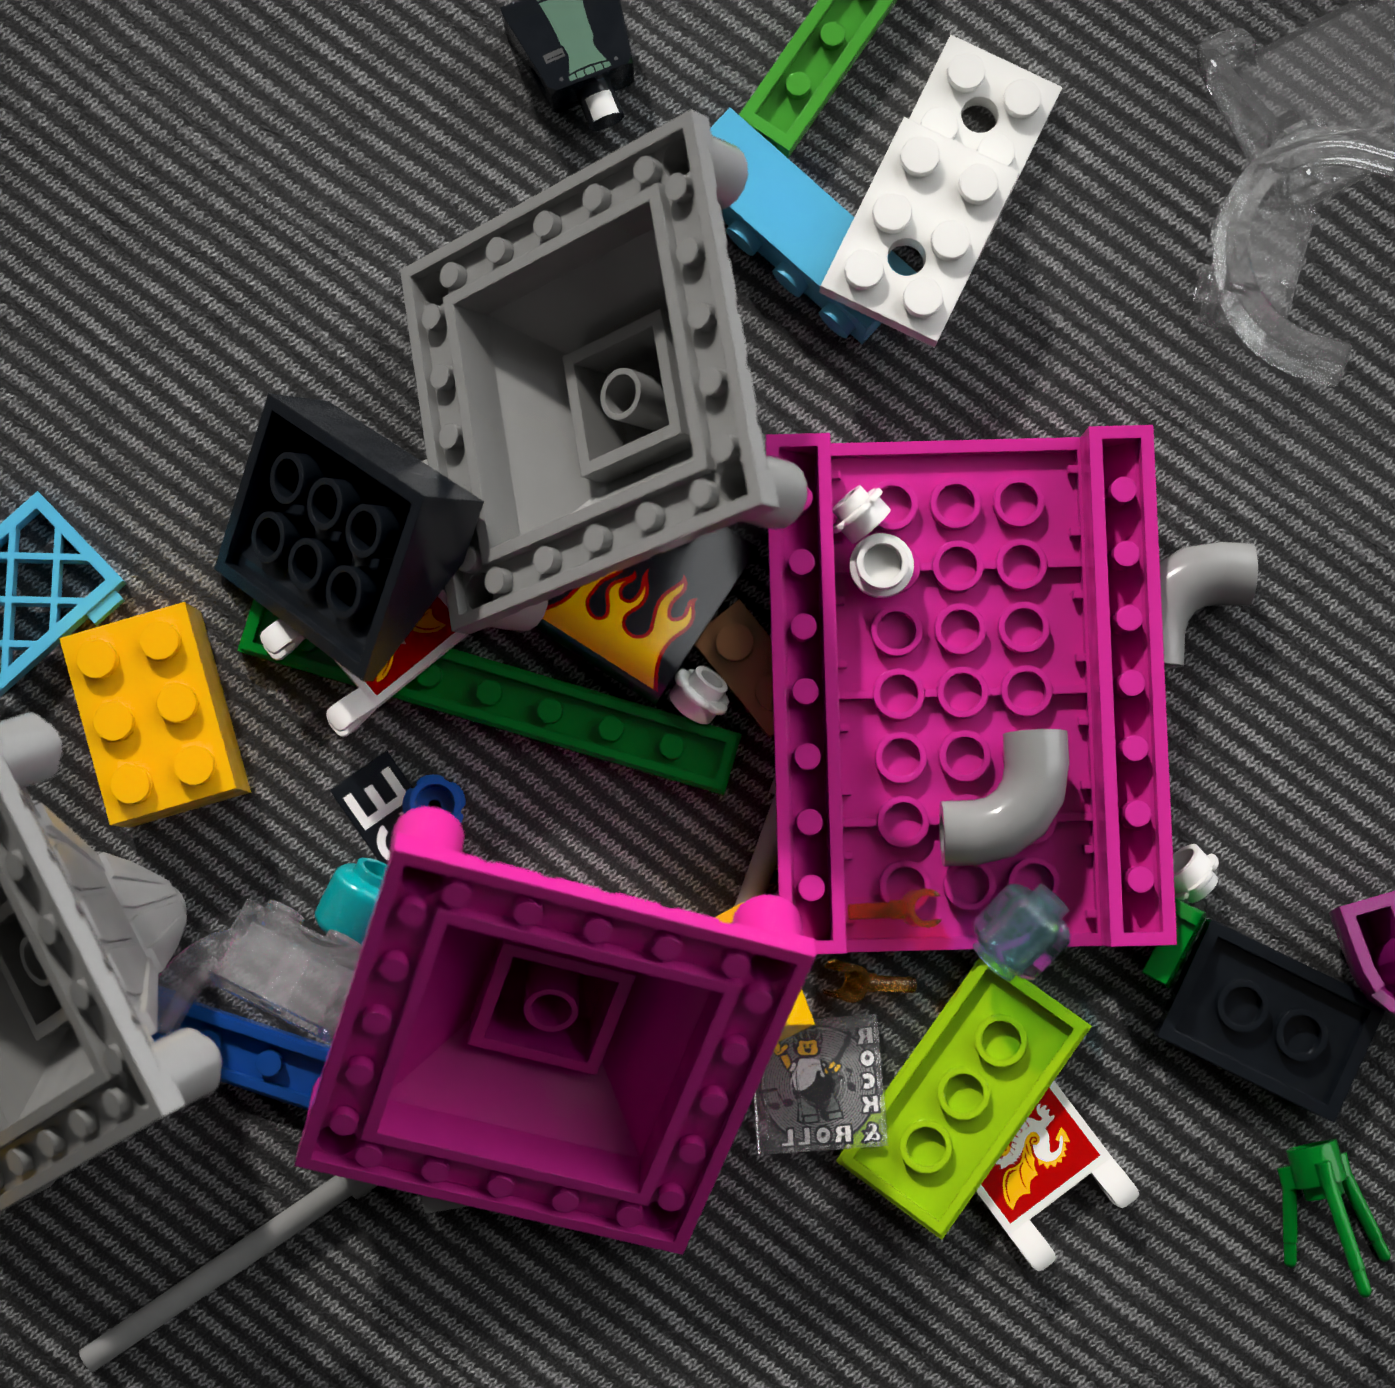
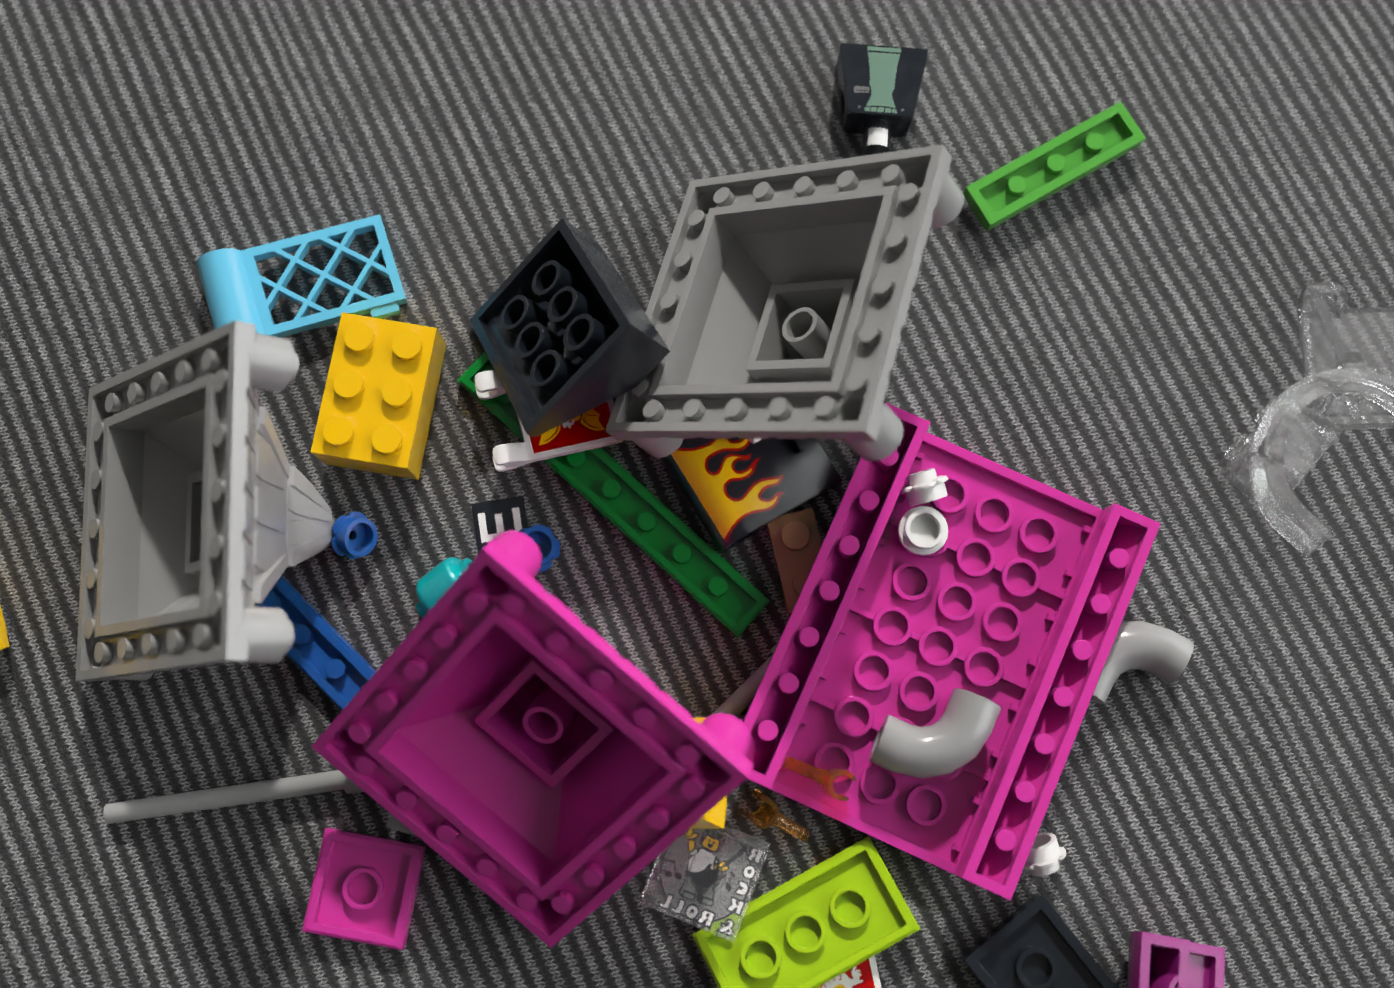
camera: 25 degrees right, 5 degrees down
clear piece [158,898,362,1044] -> none
white plate [669,666,729,724] -> none
medium azure brick [710,108,917,344] -> none
white bracket [819,35,1062,348] -> none
clear light blue head [973,883,1071,981] -> none
green tile [1142,898,1206,989] -> none
none -> dark pink tile [302,827,427,950]
none -> blue plate [331,511,378,559]

